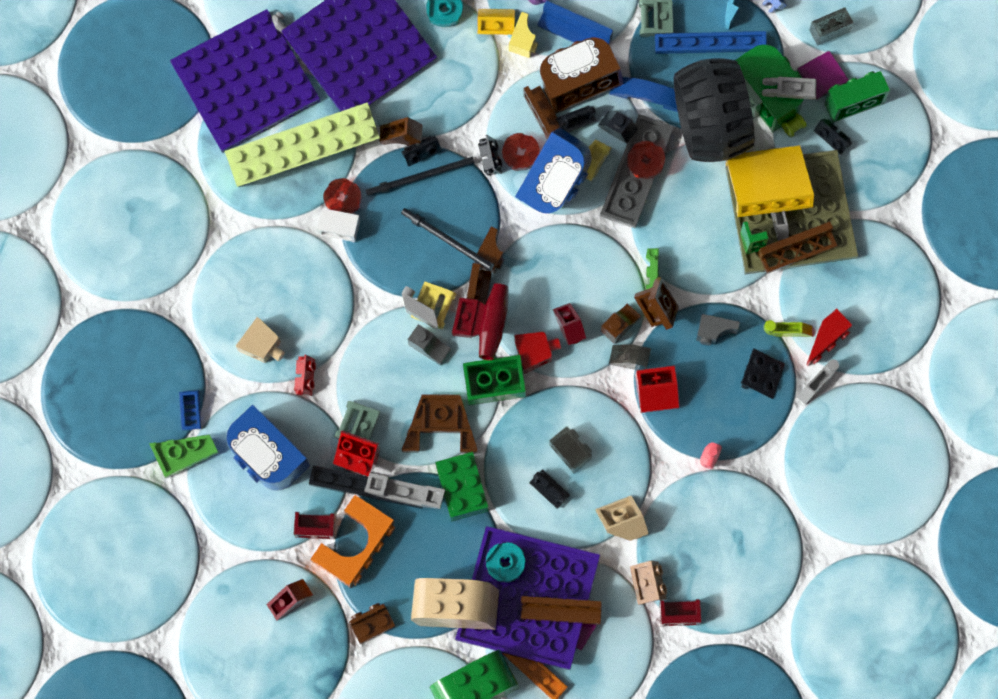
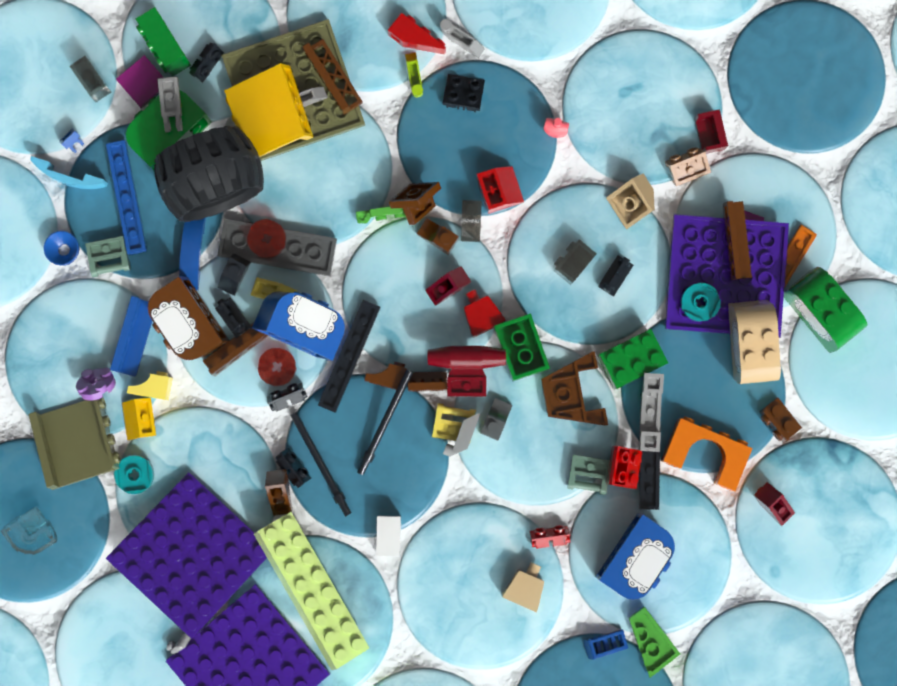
camera: 105 degrees left, 10 degrees up
dark red panel [293,512,336,540] -> none
clear red plate [323,178,361,214] -> none
dark grey arch [696,314,740,346] -> none
green panel [740,221,769,254] -> none
lime bush [782,113,807,138] -> none
none -> black plate [318,300,381,413]

